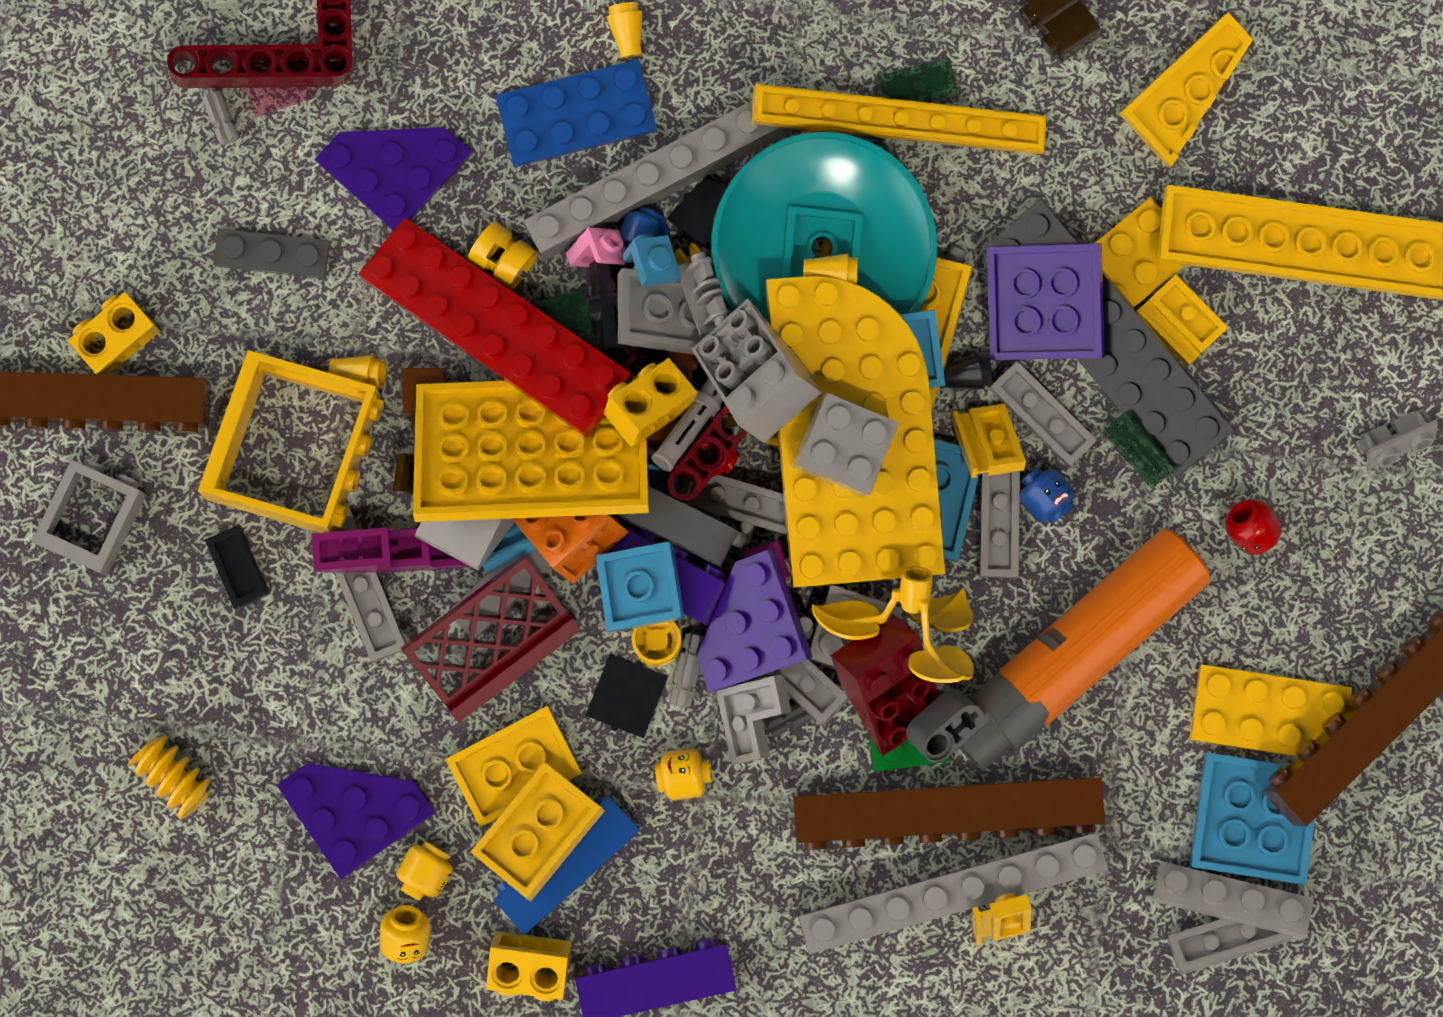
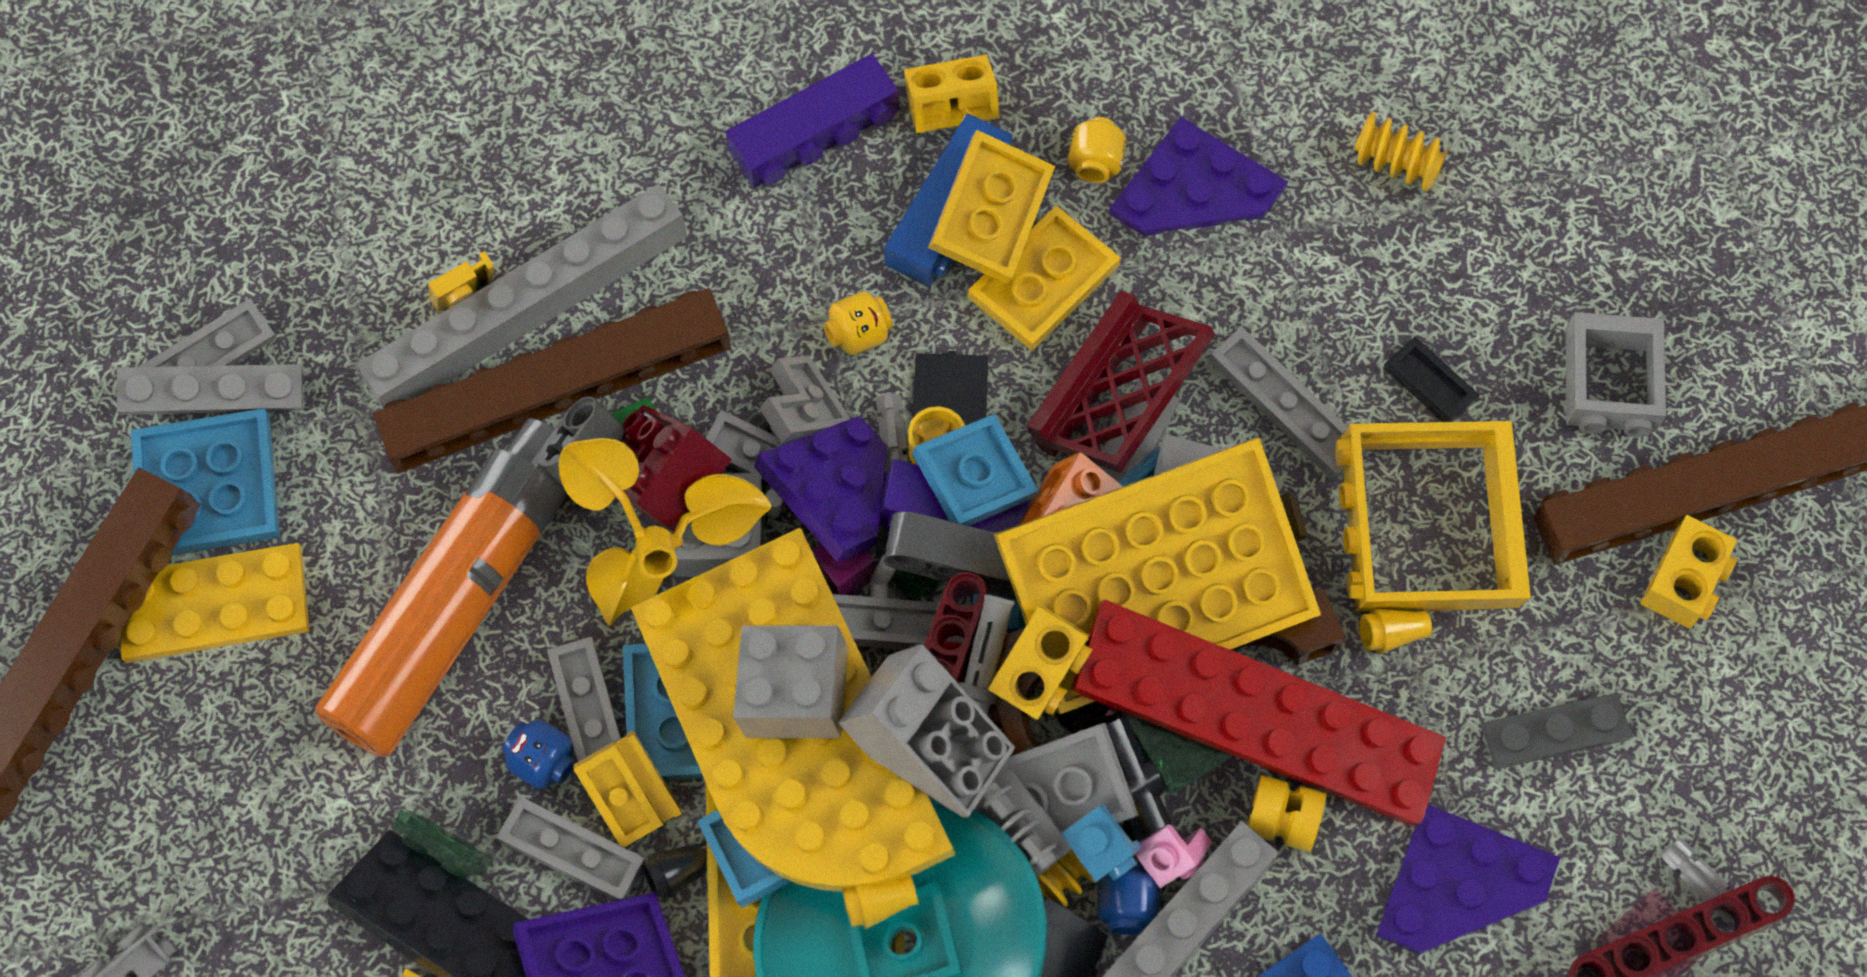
camera: 160 degrees right, 15 degrees down
magenta slope [311,527,470,573] -> none
yellow head [379,905,430,964] -> none
red head [1225,499,1282,555] -> none

